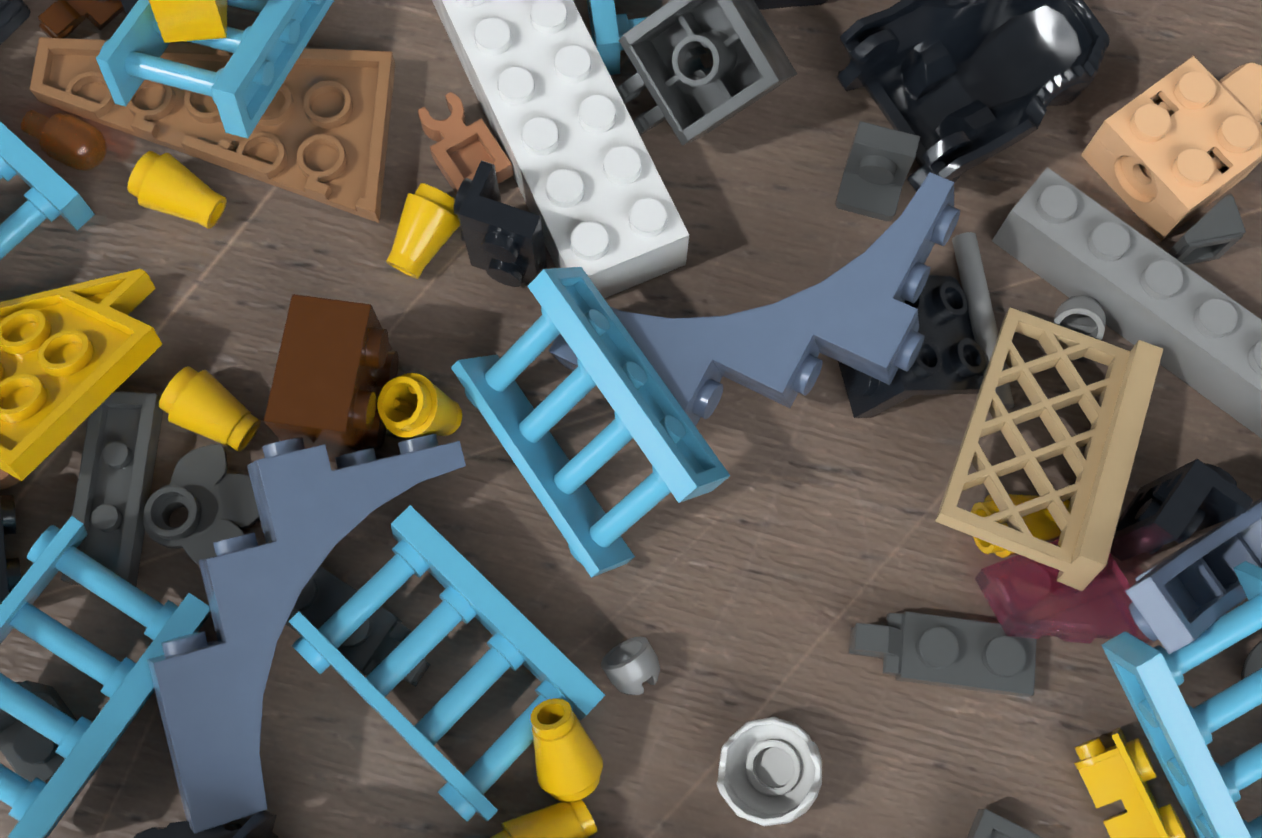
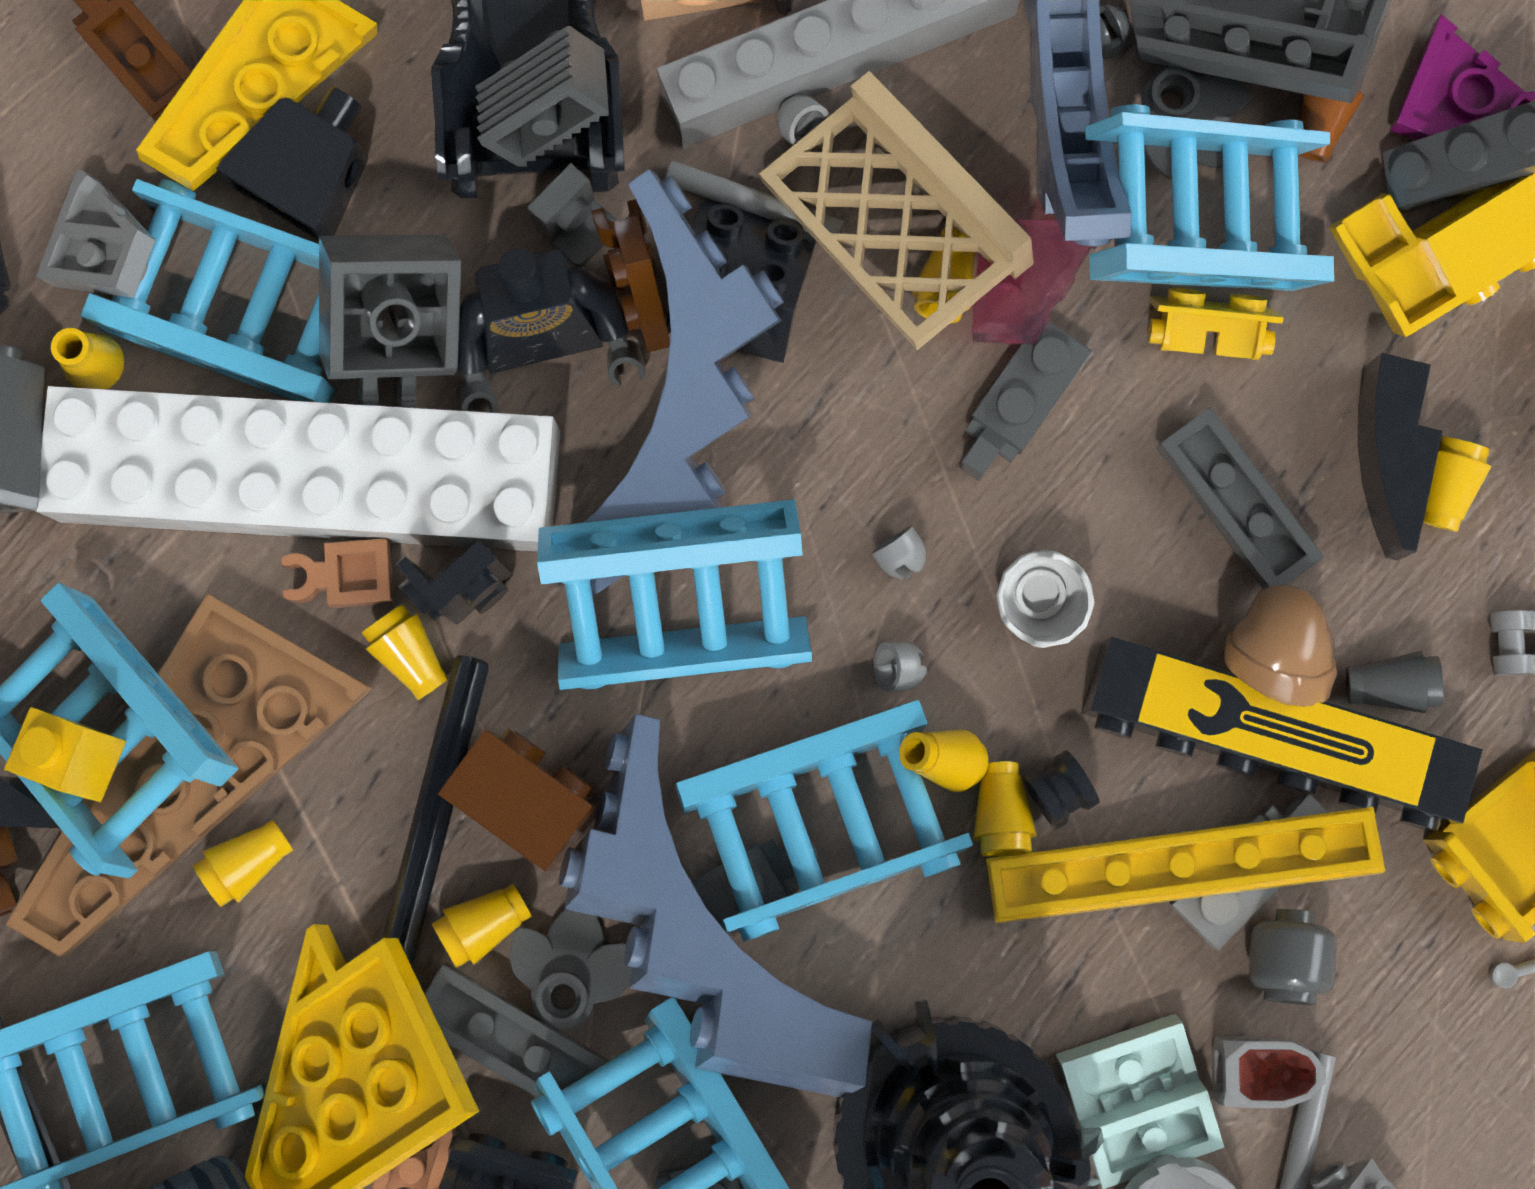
camera: 60 degrees left, 10 degrees up
clear orange cylinder [21,110,107,171] -> none
yellow cone [377,373,462,438] -> none
black bracket [1110,459,1253,561] -> none
none -> black axle [382,655,489,964]
none -> black torso [457,249,645,413]
none -> dark grey brick [475,26,609,167]
none -> reddish brown plate [591,199,670,353]
none -> light grey hinge [871,526,926,580]

